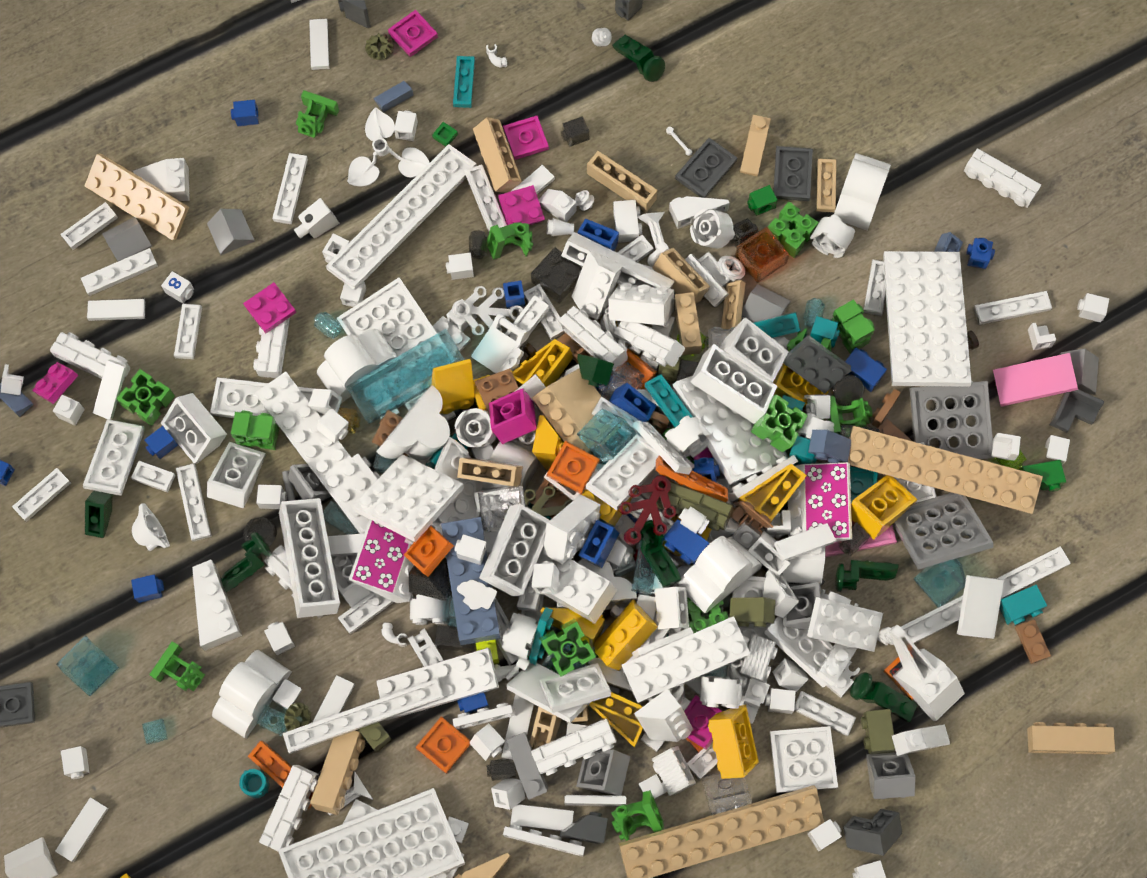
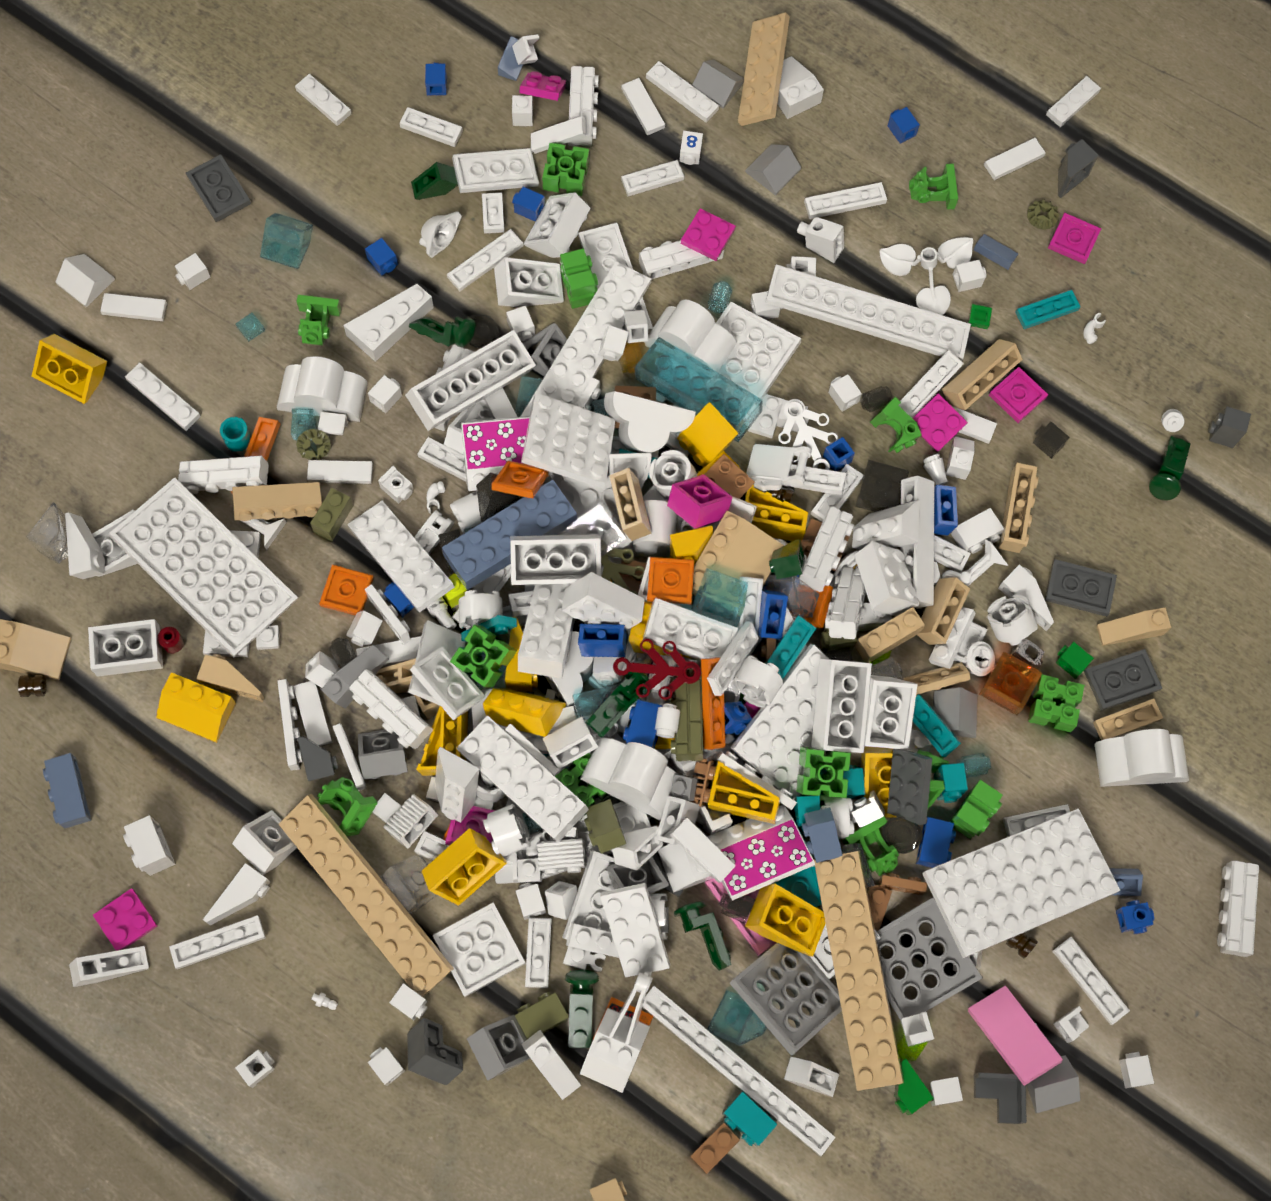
camera: 60 degrees right, 0 degrees up
white plate [60,202,118,250] -> none
white tile [283,678,444,754] -> none
white brick [455,535,487,565] -> none
white sticker [457,580,497,610] -> none
white hand [505,658,530,681] -> none
white brick [532,561,560,594] -> none
white wheel [575,190,594,211] -> none
white hinge [666,127,693,156] -> none
white brick [810,215,855,258] -> none
white tile [957,575,1004,639] -> none
none -> white plate [125,363,201,431]
none -> white brick [378,466,413,504]
none -> white slope [784,1057,839,1097]

